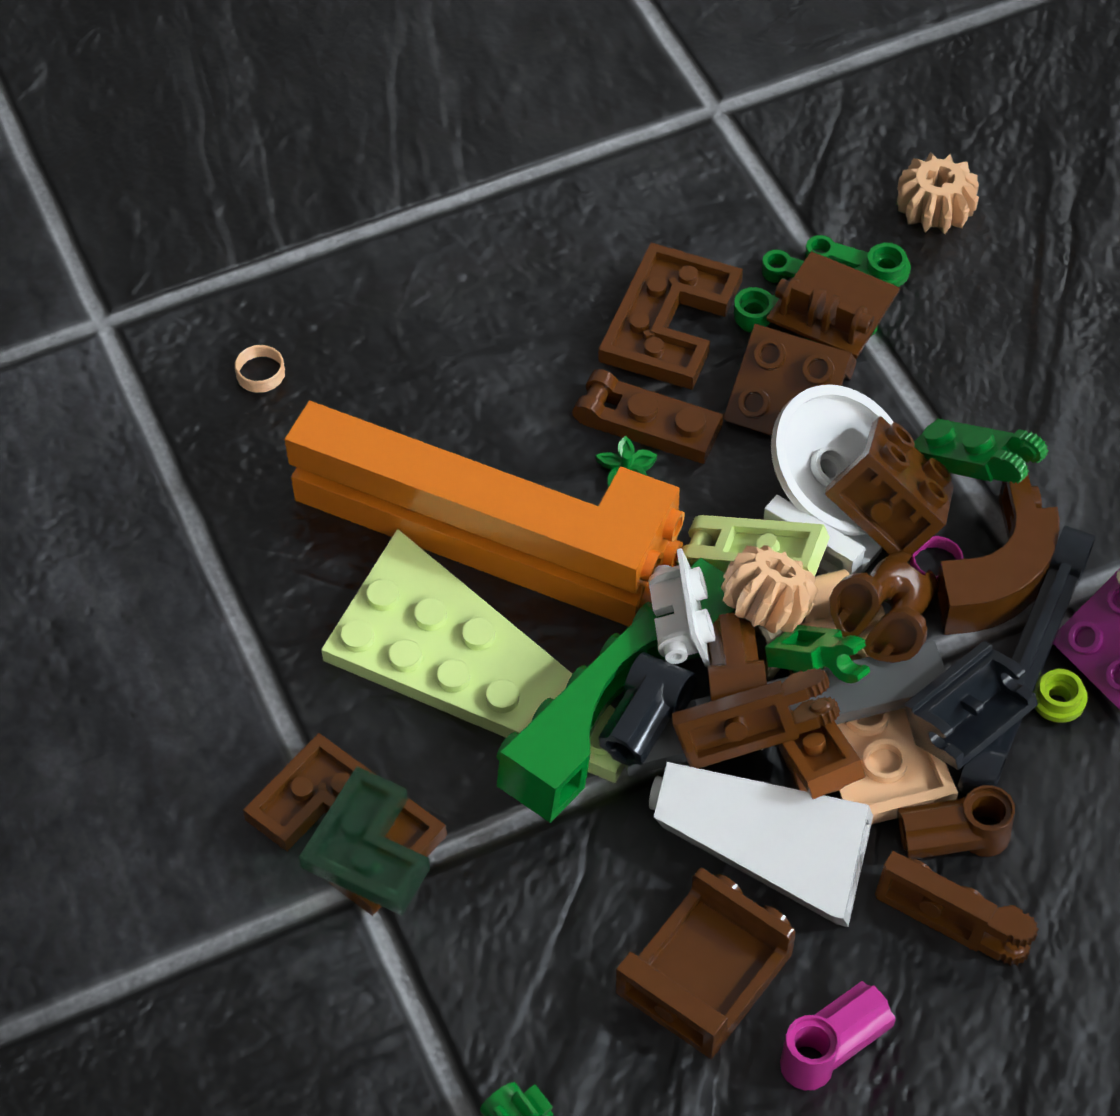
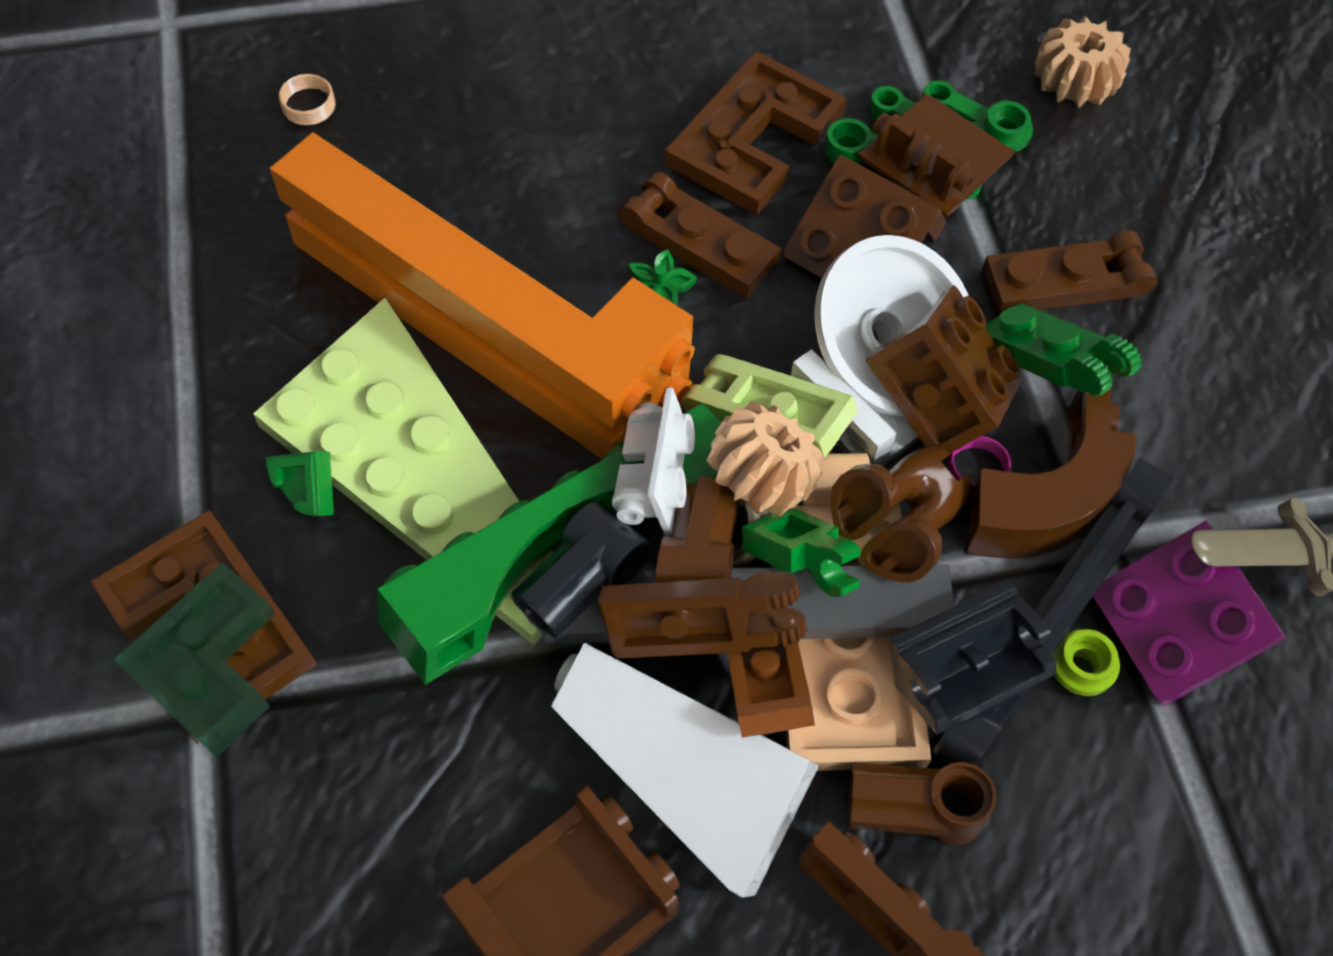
camera: 10 degrees right, 5 degrees up
none -> green tile [265,451,334,516]
none -> reddish brown plate [982,231,1157,316]

